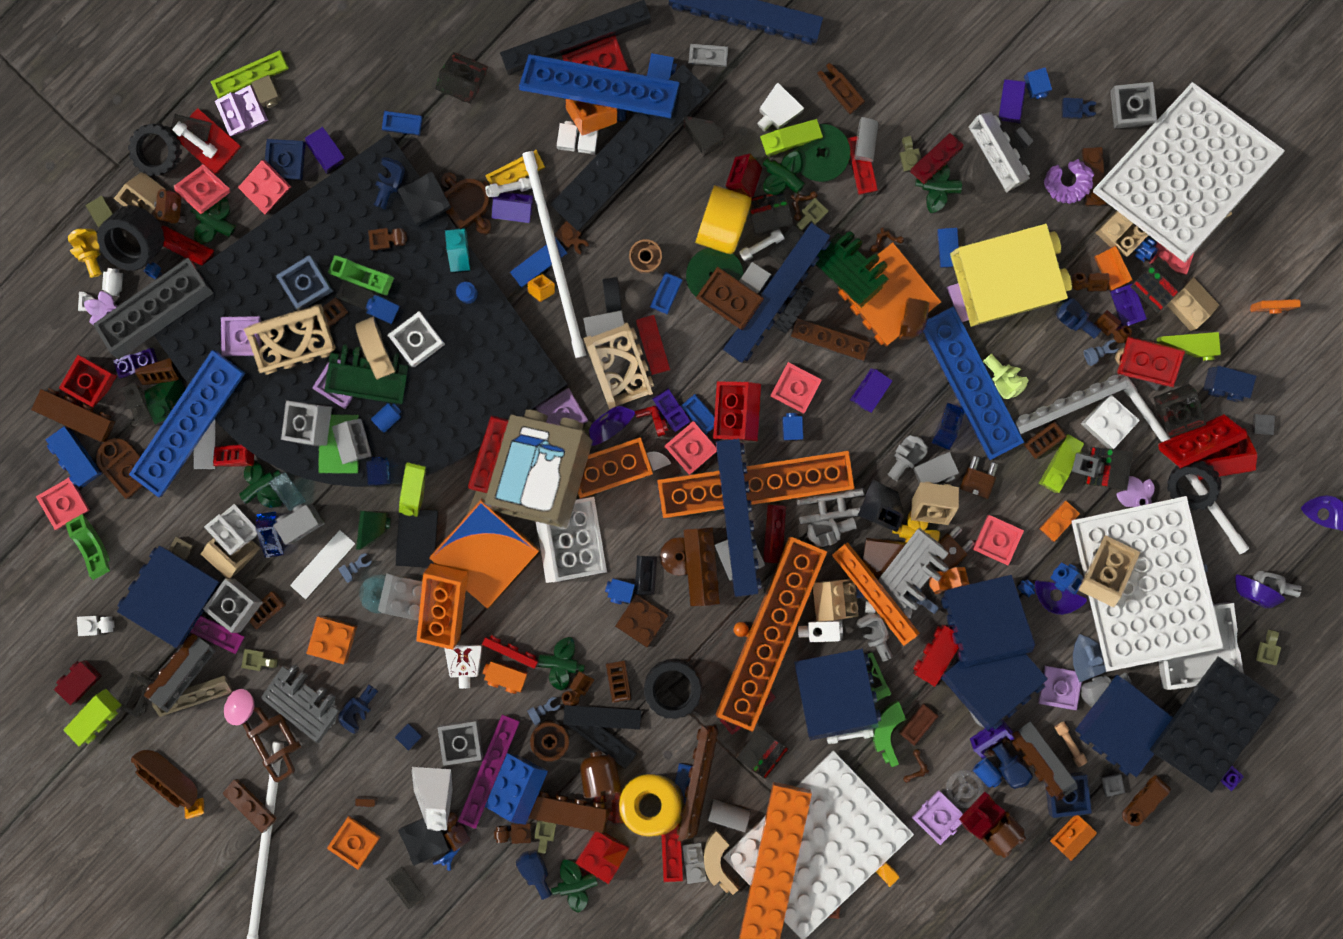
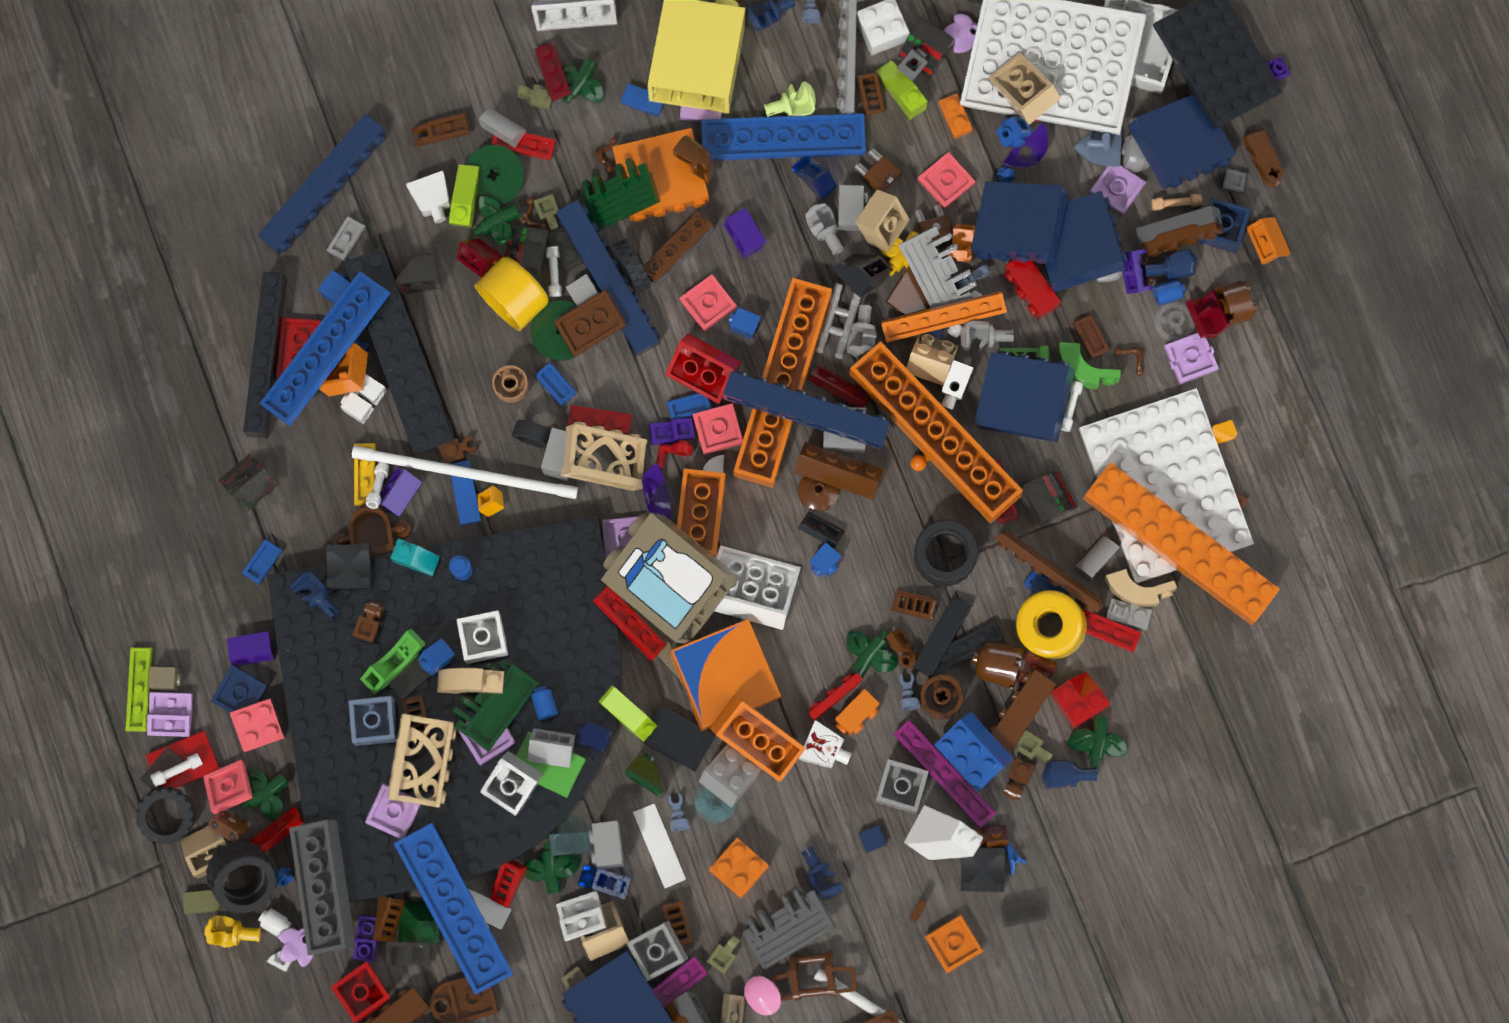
camera: 60 degrees left, 10 degrees down
reddish brown plate [615,594,668,647] -> none

